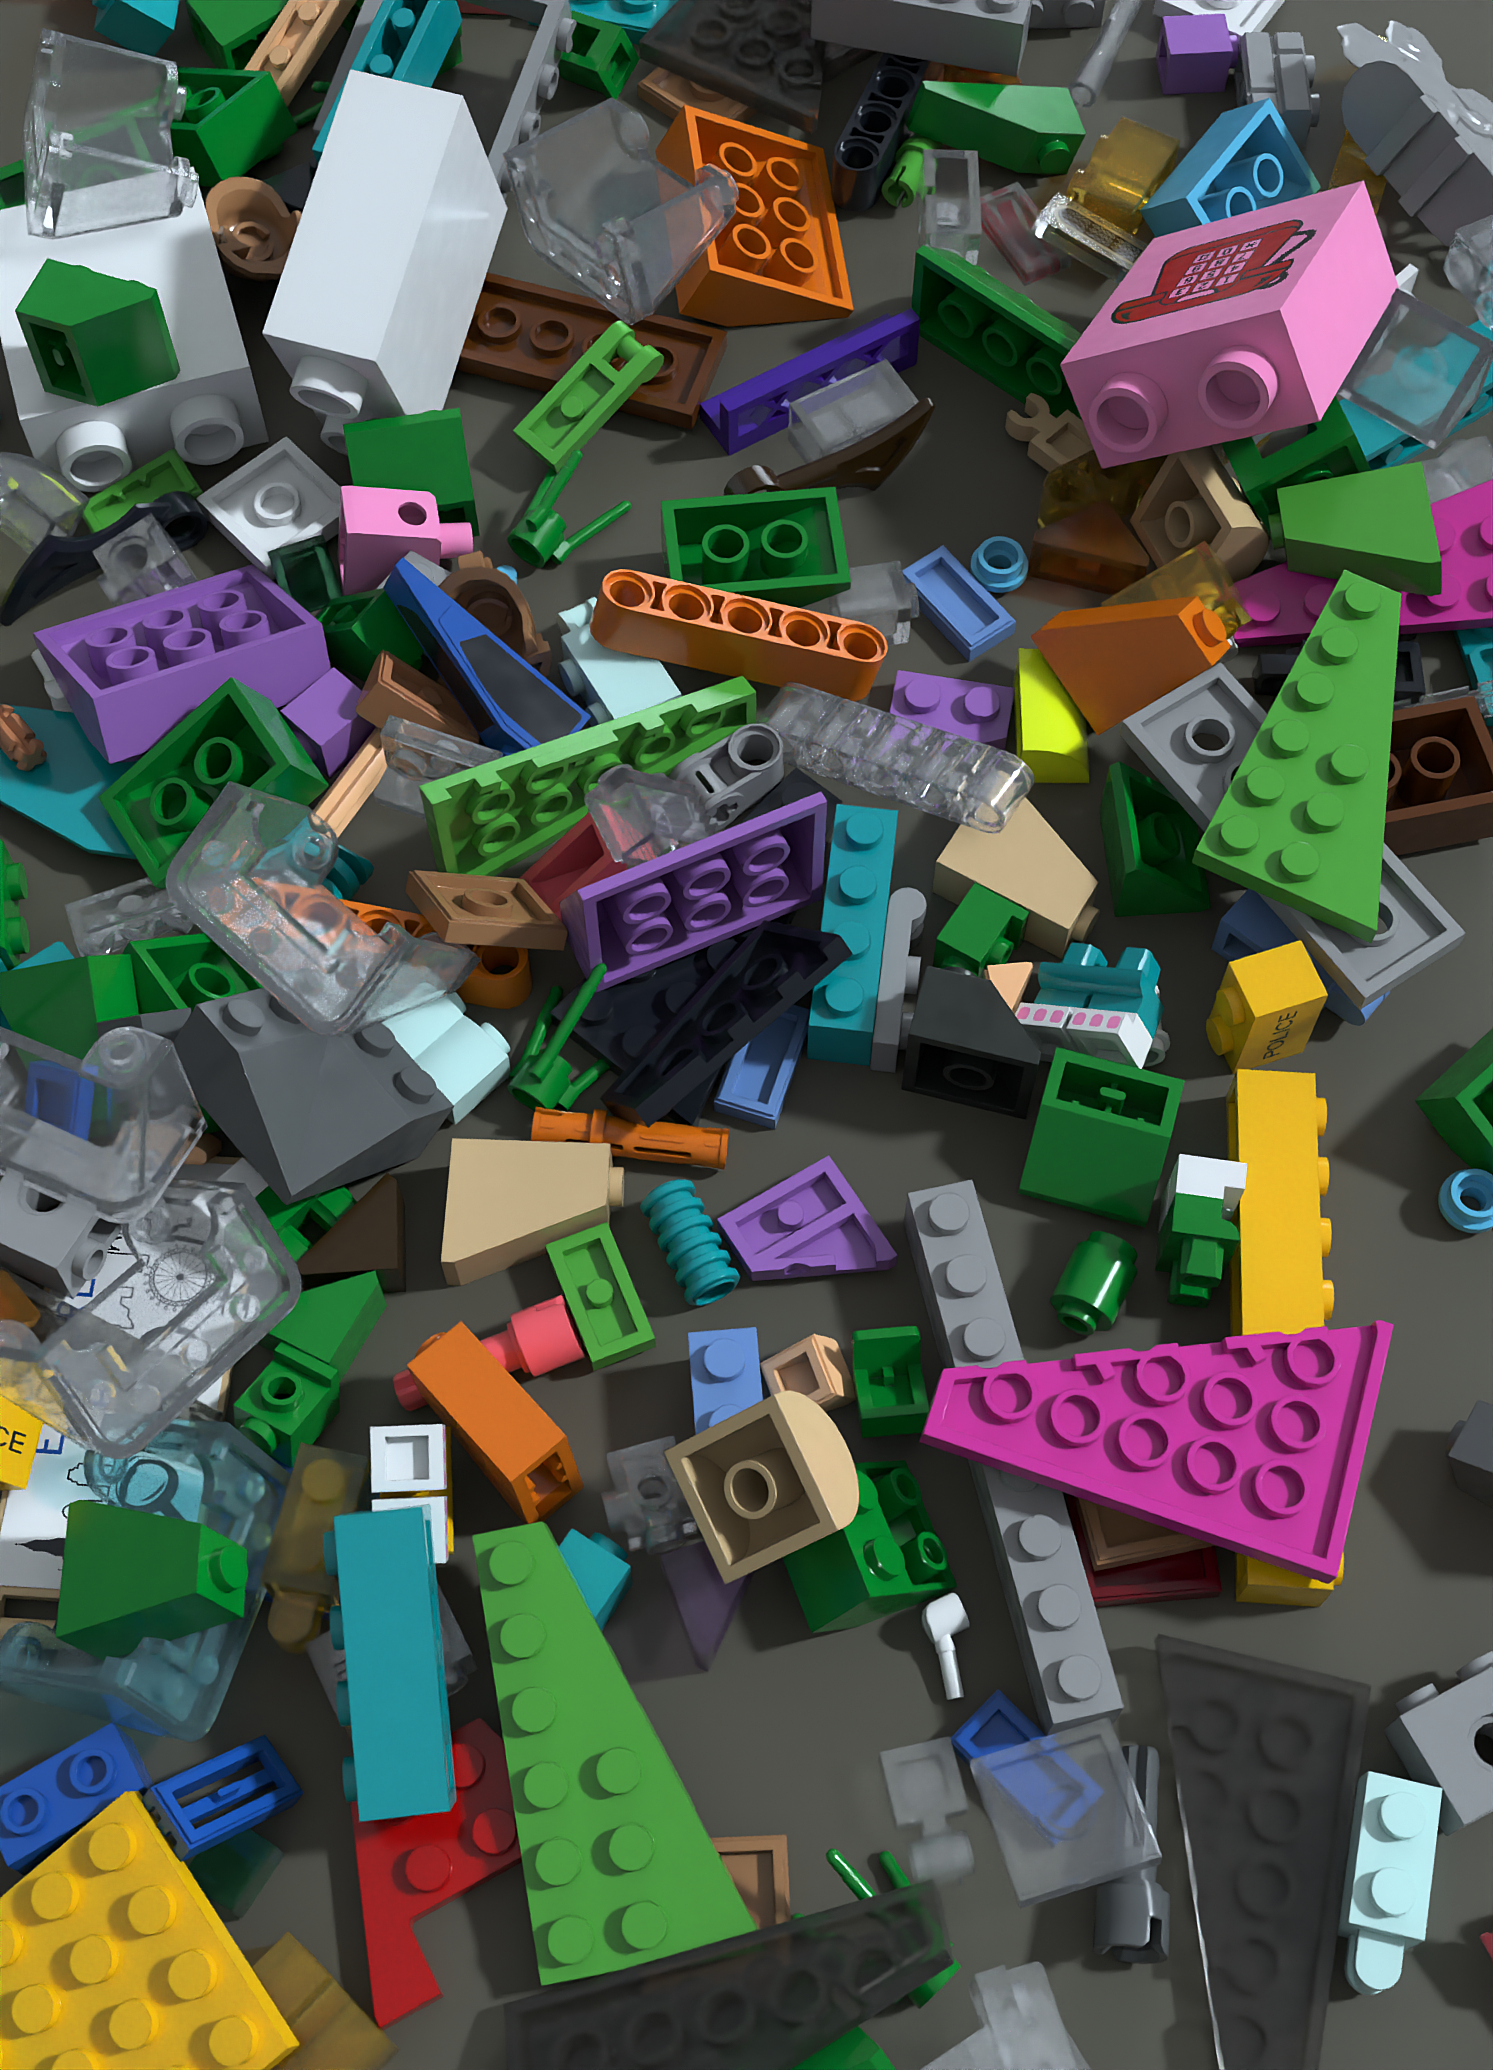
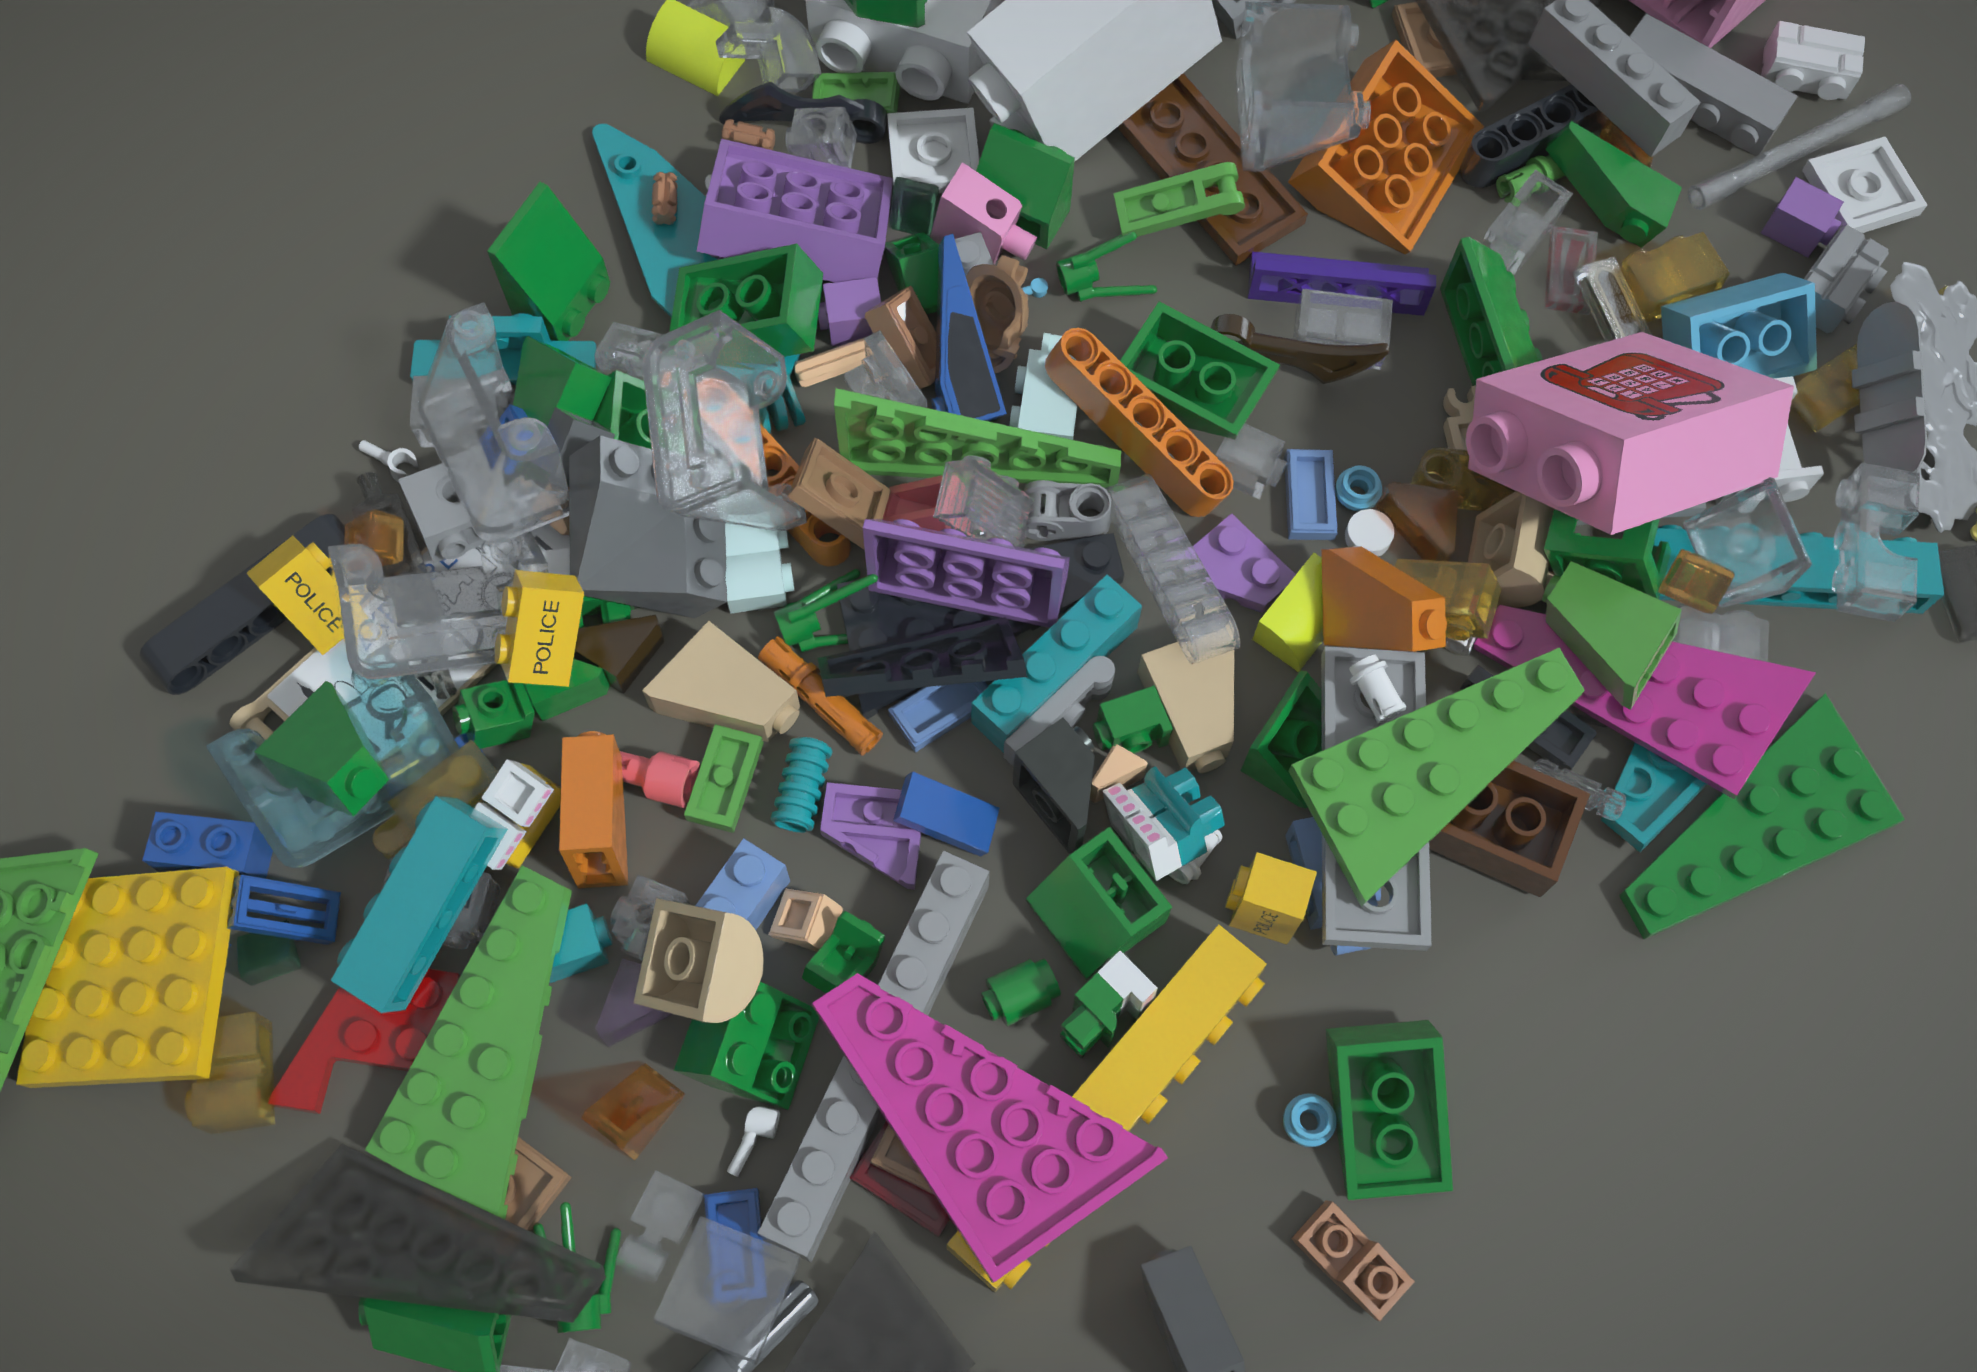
camera: 35 degrees right, 5 degrees up
none -> yellow brick [495,570,584,687]
none -> clear orange slope [581,1063,685,1161]
none -> nougat piece [721,119,776,150]
none -> blue tile [893,772,1000,857]
none -> white tile [1345,509,1394,557]
none -> white pin [1349,654,1407,723]
none -> clear orange slope [1658,549,1735,614]

